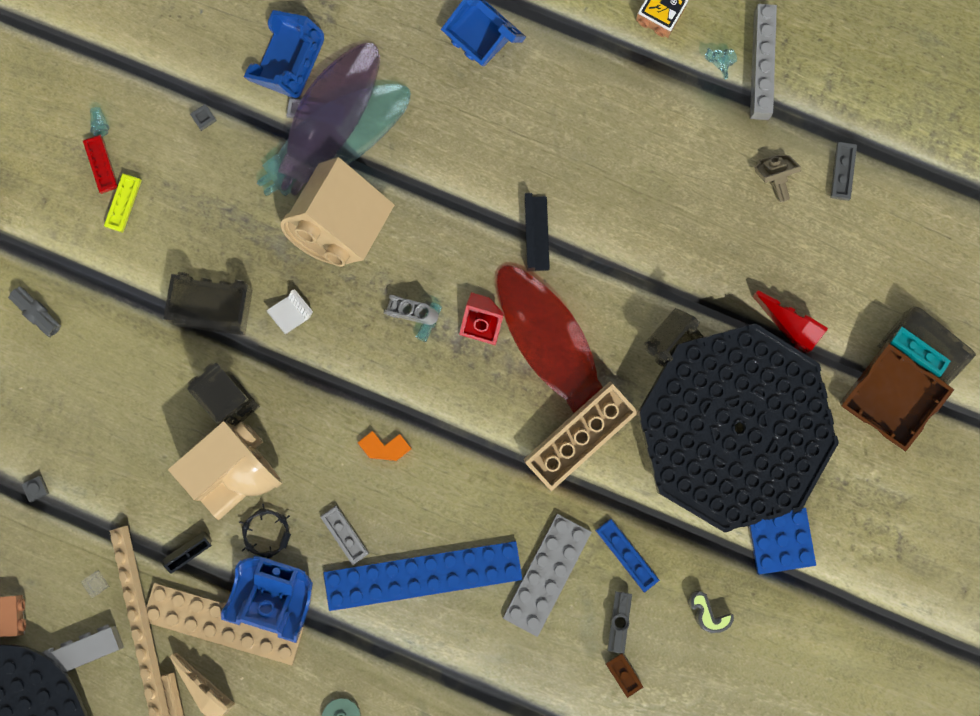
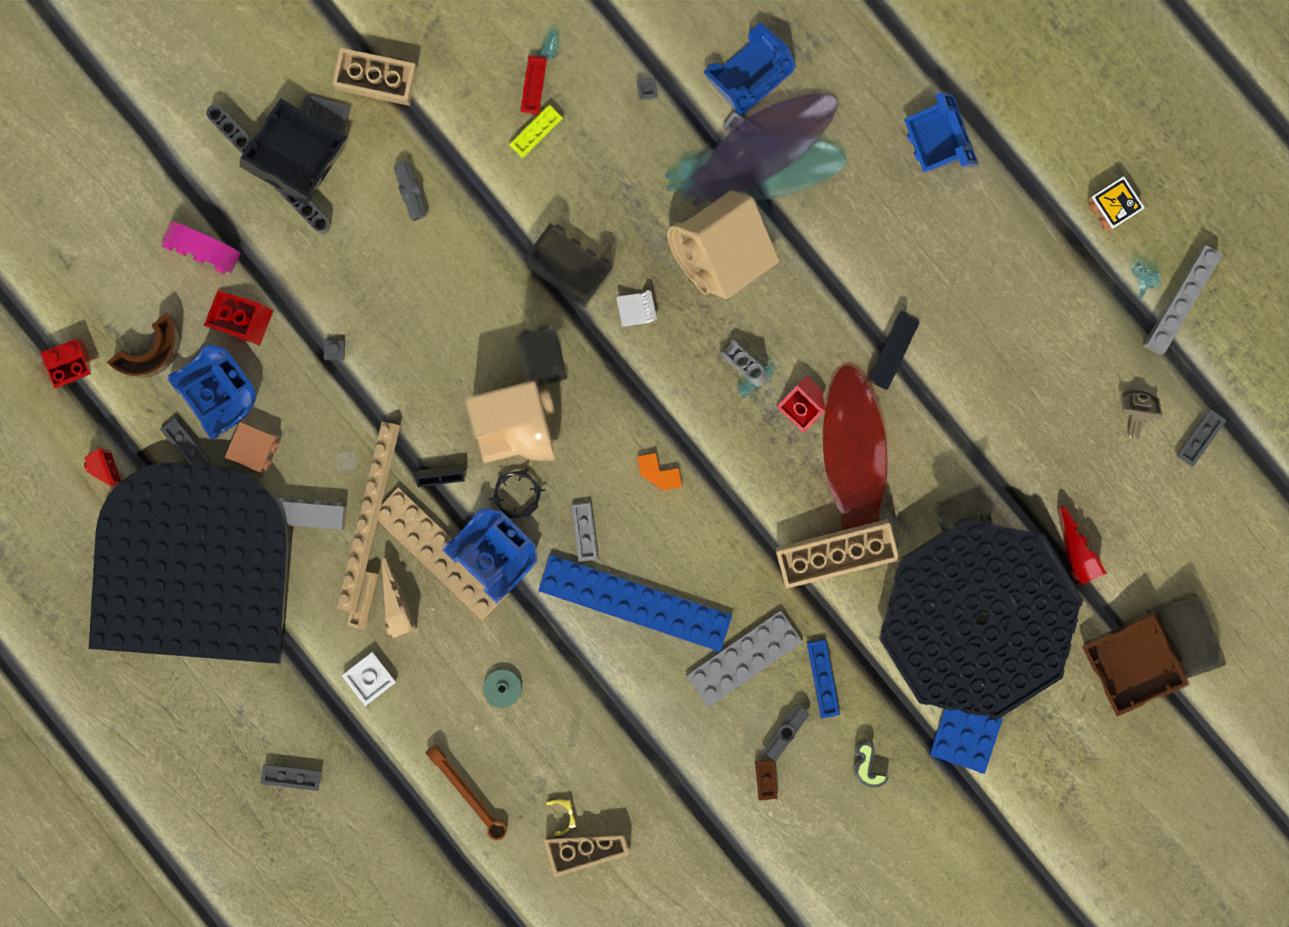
camera: 25 degrees right, 5 degrees up
teal plate [890,327,951,378] -> none

